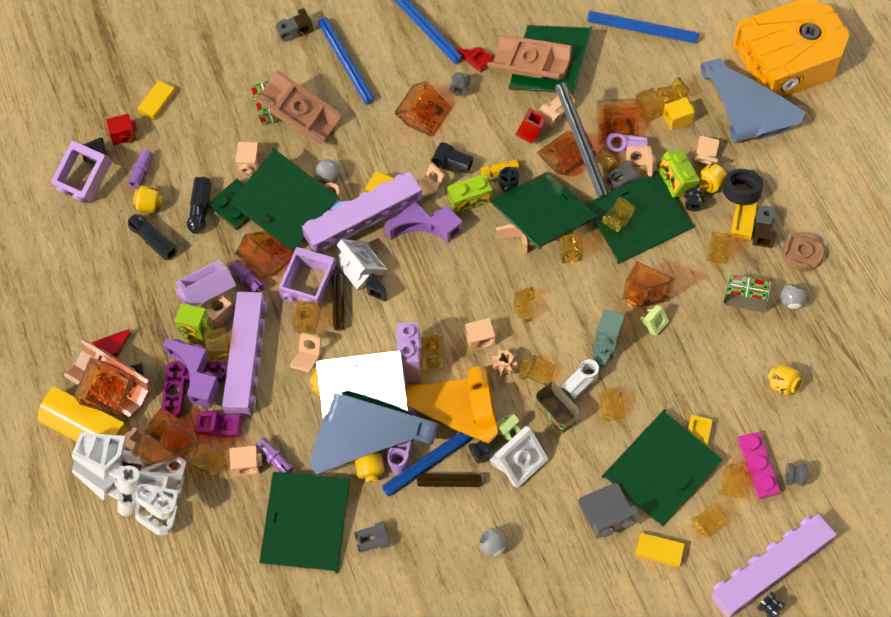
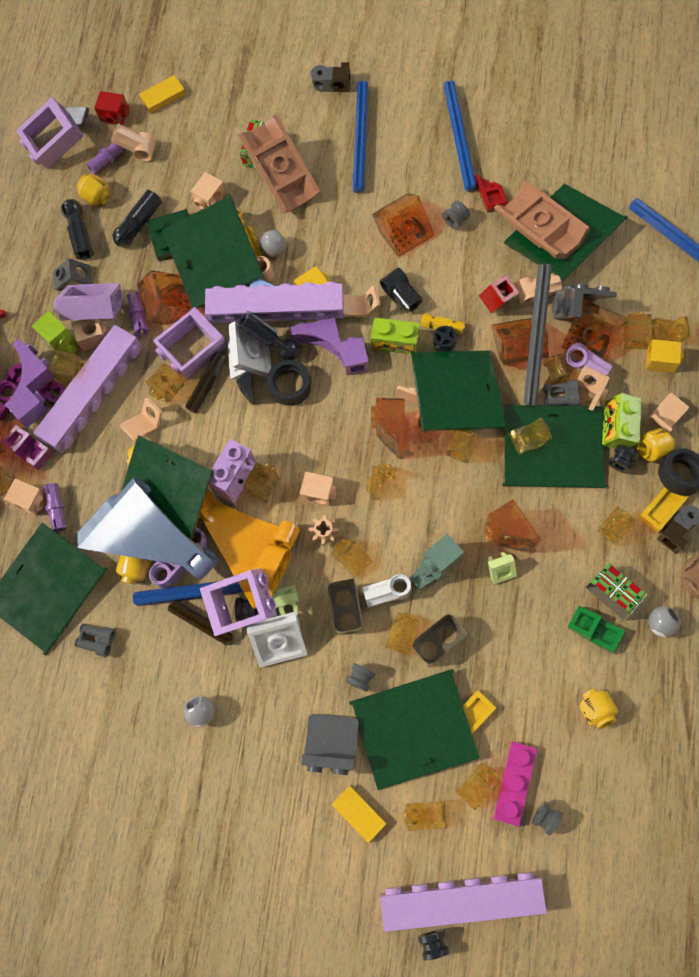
camera: 35 degrees right, 10 degrees up
none -> dark grey bracket [53,258,92,290]
none -> light nougat piece [111,124,156,162]
none -> lavender window [200,568,277,636]
none -> black piece [237,311,300,360]
none -> black tyre [267,360,312,406]
none -> dark grey wheel [345,663,375,692]
none -> clear orange slope [371,398,405,459]
none -> dark tan piece [412,614,468,667]
none -> dark grey bracket [552,284,617,319]
none -> green slope [568,606,625,654]

